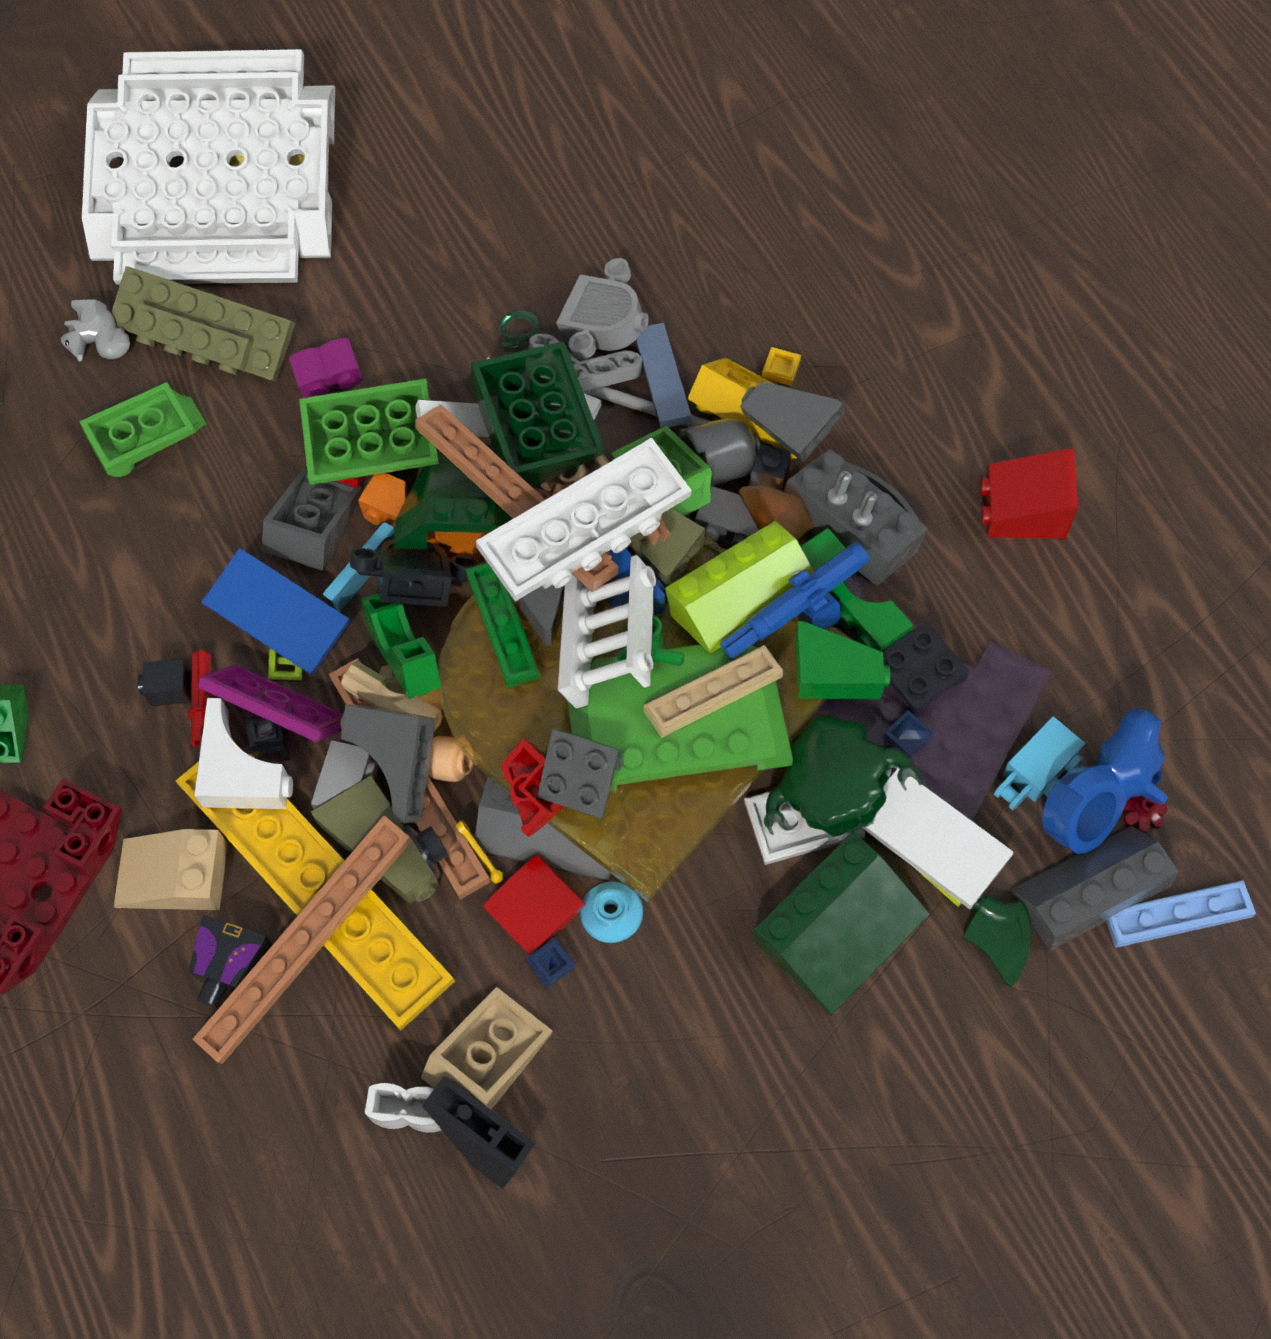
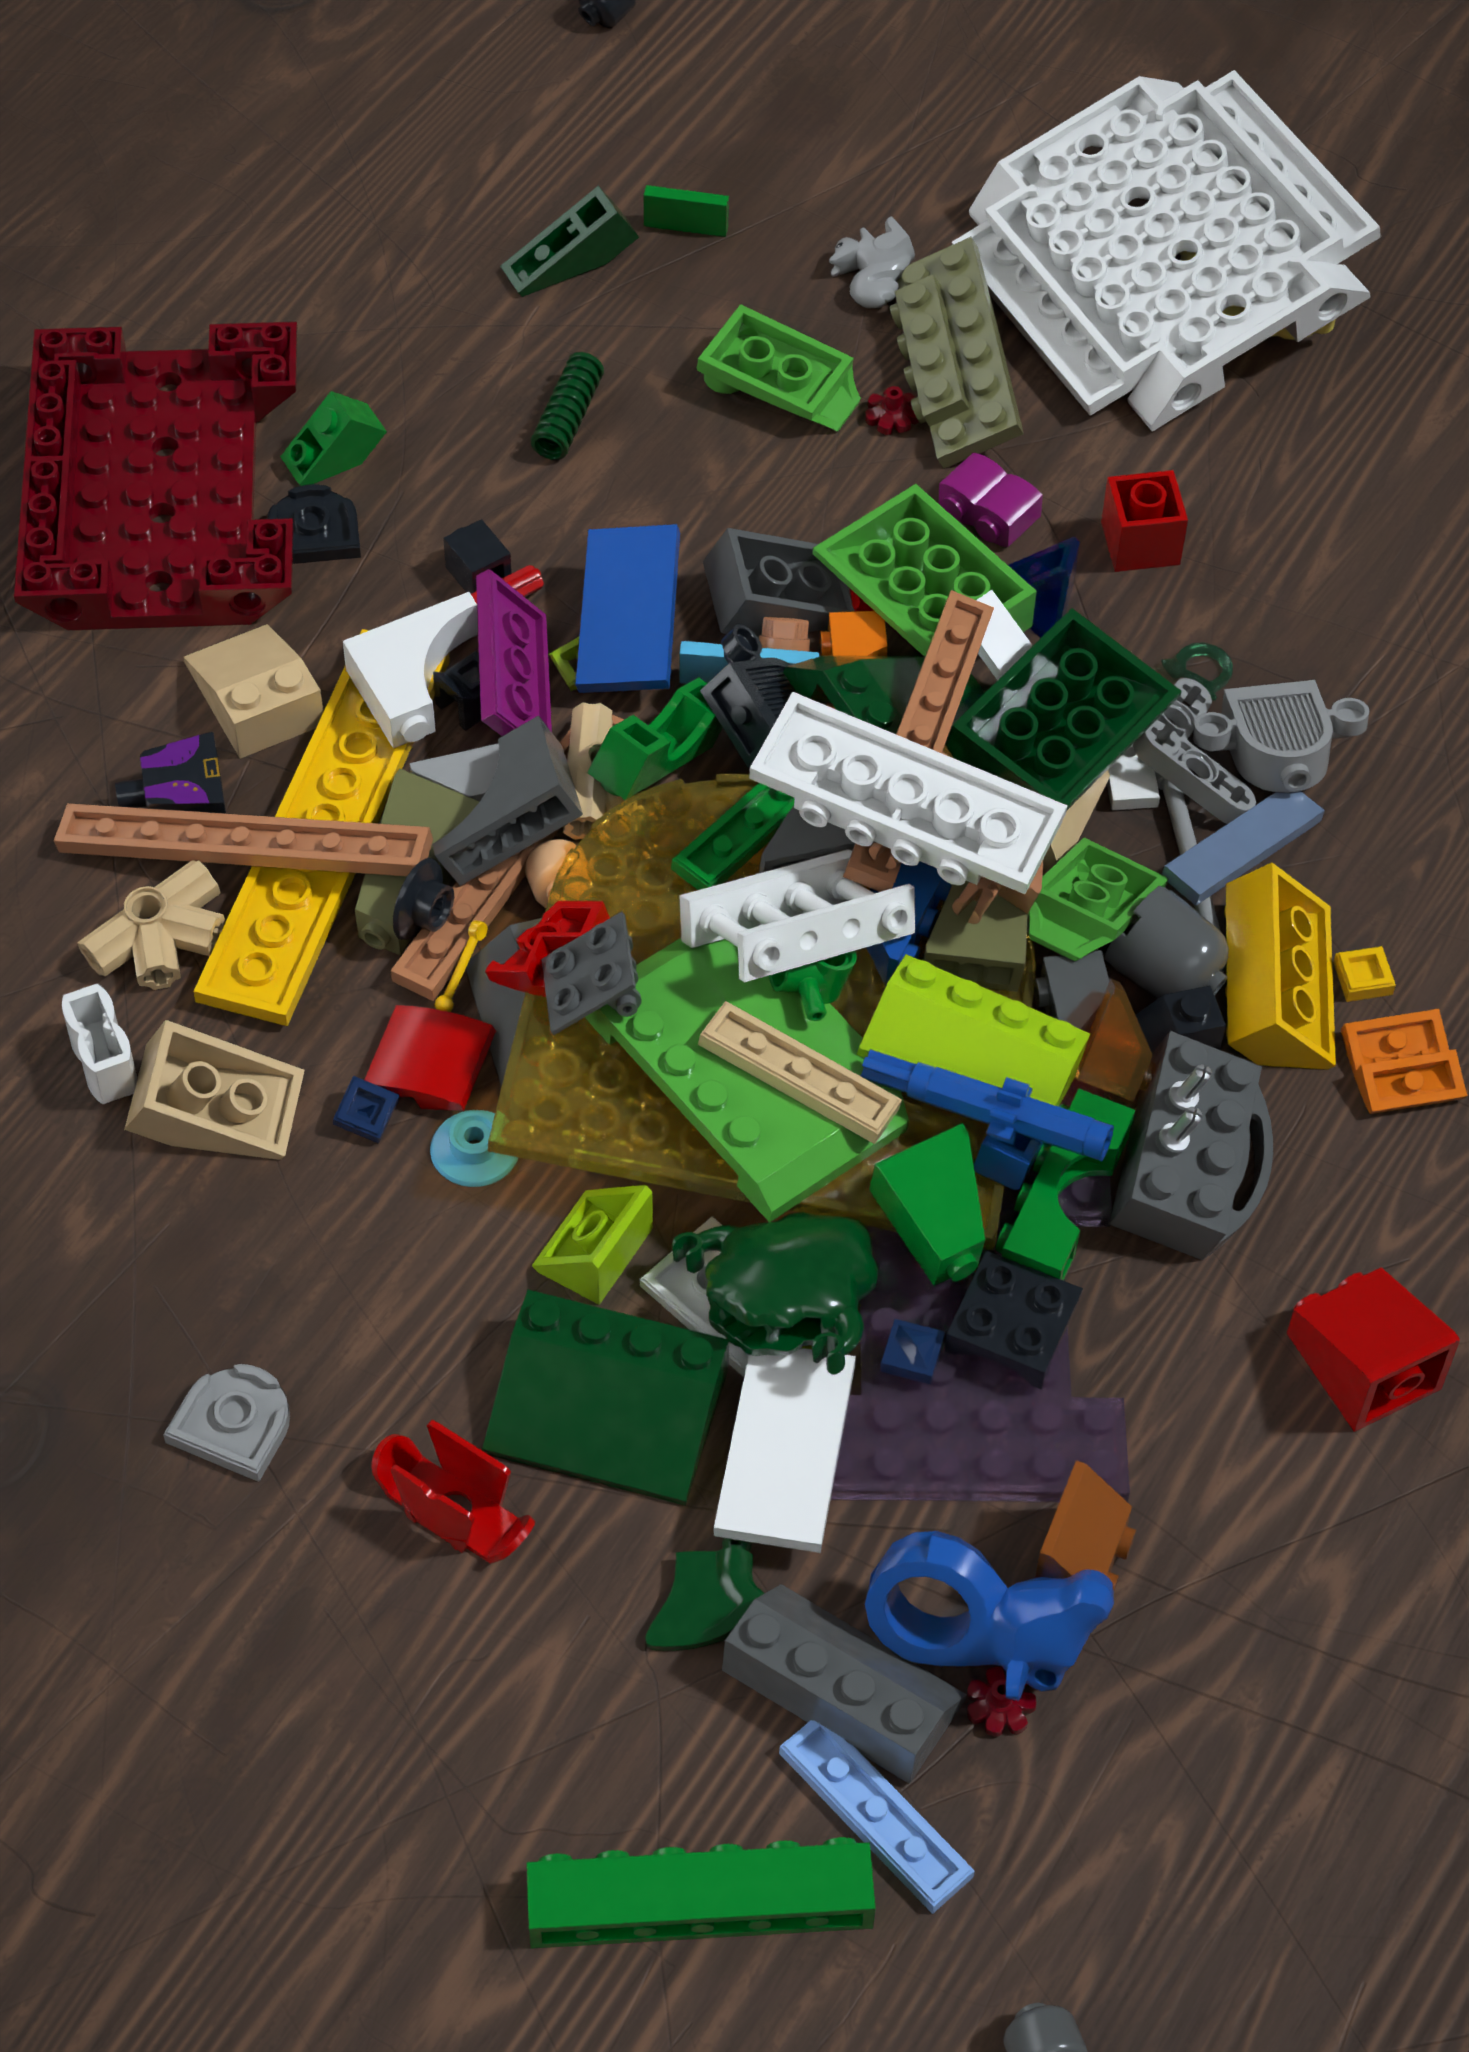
camera: 55 degrees right, 10 degrees down
black slope [422,1076,535,1189] -> none
dark grey slope [740,381,846,462] -> none
medium azure brick [994,716,1086,810] -> none
none -> tan piece [77,860,225,990]
none -> light grey tile [163,1364,290,1482]
none -> black tile [267,484,361,564]
none -> red piece [372,1420,535,1564]
none -> green brick [527,1837,876,1949]
none -> dark green piece [531,352,604,460]
none -> lime slope [532,1185,653,1305]
none -> nougat piece [759,617,810,652]
none -> dark red plant [865,386,919,435]
none -> clear blue slope [1008,536,1080,638]
none -> dark orange slope [1035,1460,1136,1592]
none -> red head [1101,470,1188,572]
none -> orange slope [1340,1009,1467,1114]

